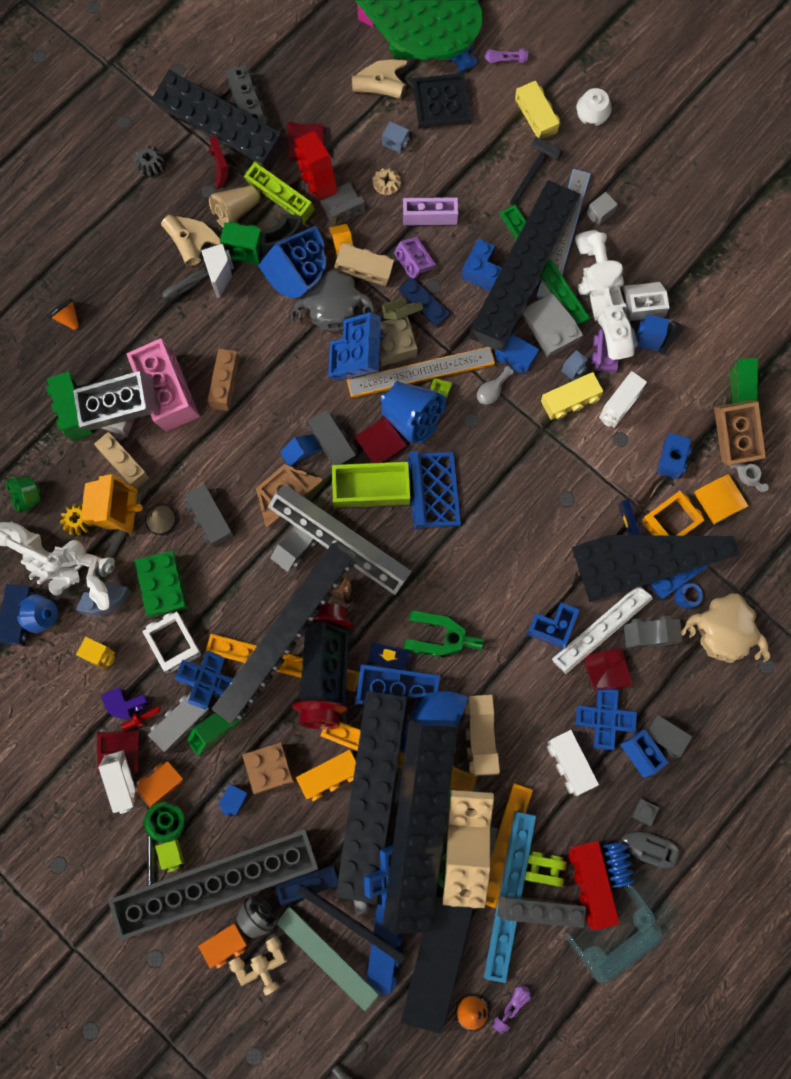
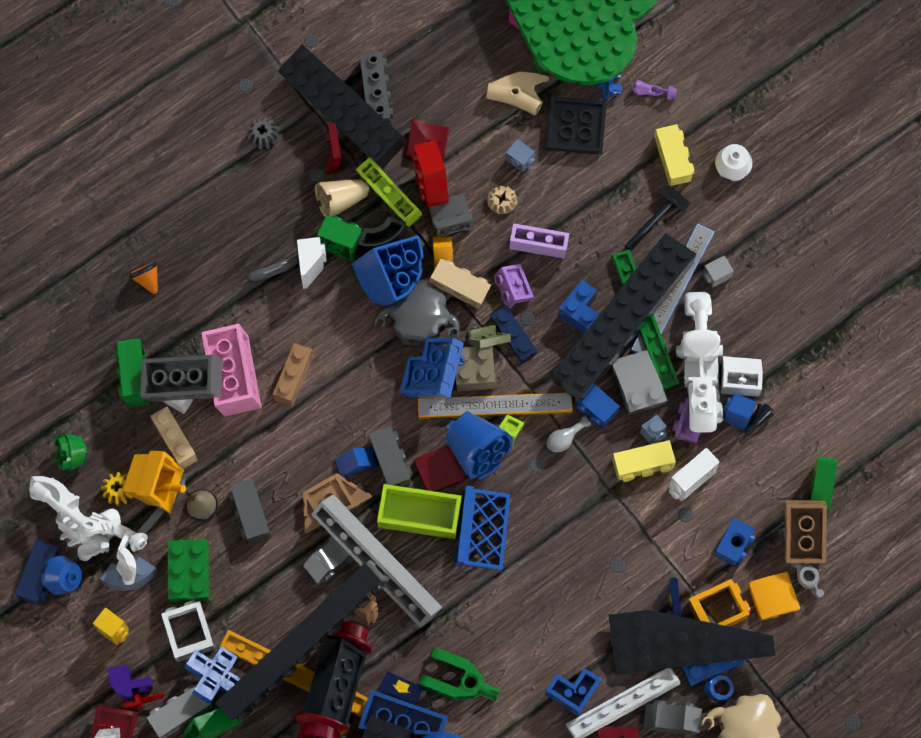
camera: 10 degrees right, 5 degrees down
tan pin [161,214,220,266] -> none

